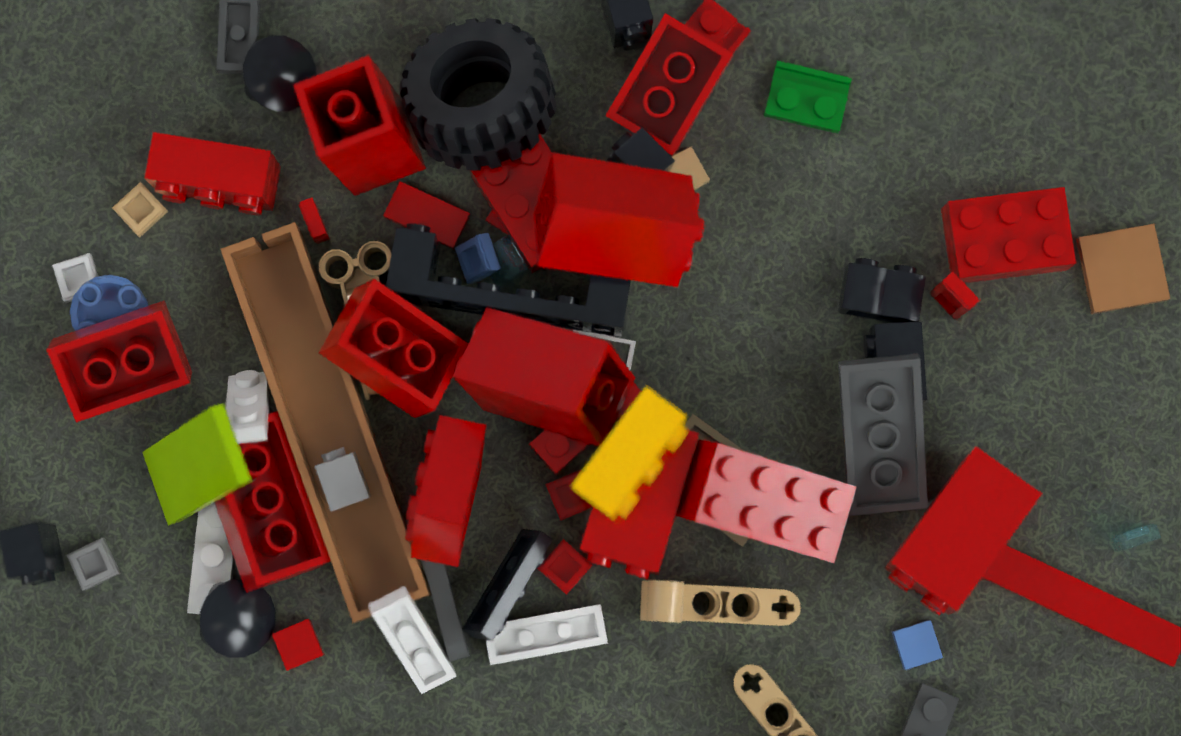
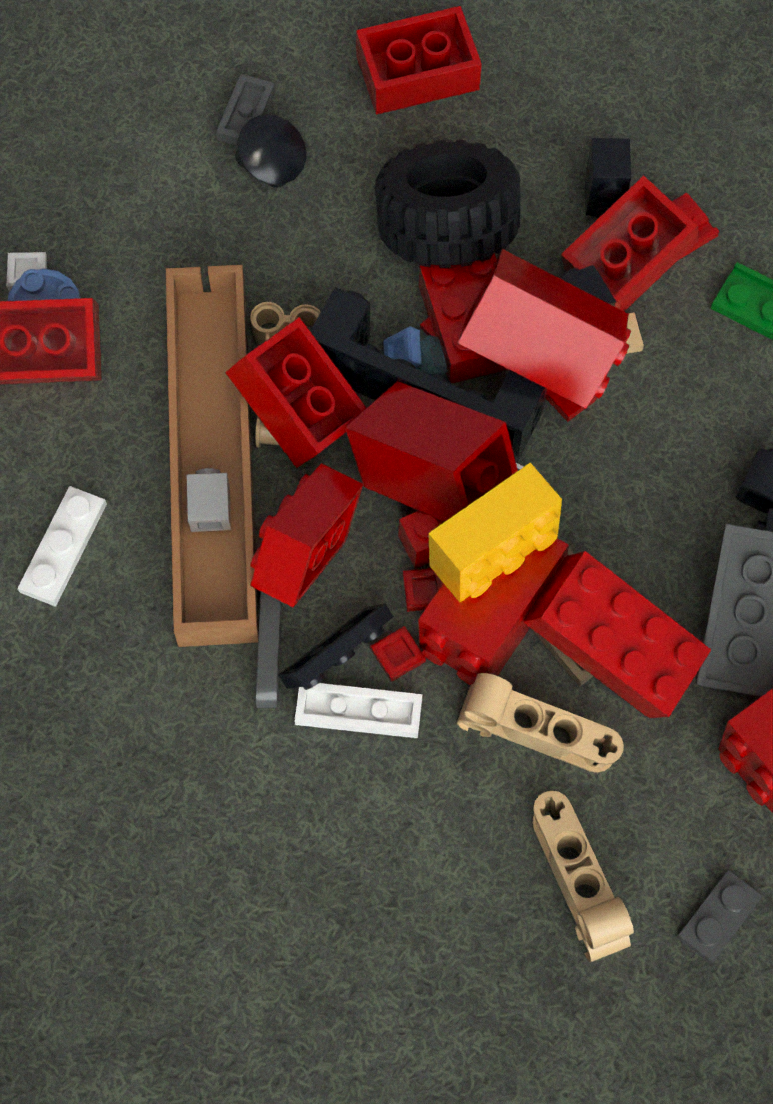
camera: 20 degrees right, 15 degrees down
tan tile [112,182,168,237] -> none
lime tile [142,404,251,526] -> none
red brick [144,132,281,216] -> none
black dish [200,579,276,658] -> none
red brick [214,411,331,593] -> none
white plate [226,370,270,443] -> none
red tile [272,618,325,671] -> none
red brick [294,55,426,196] -> none
red tile [299,197,330,244] -> none
white plate [368,586,457,694] -> none
red tile [383,181,470,250] -> none
medium blue tile [892,620,943,670] -> none

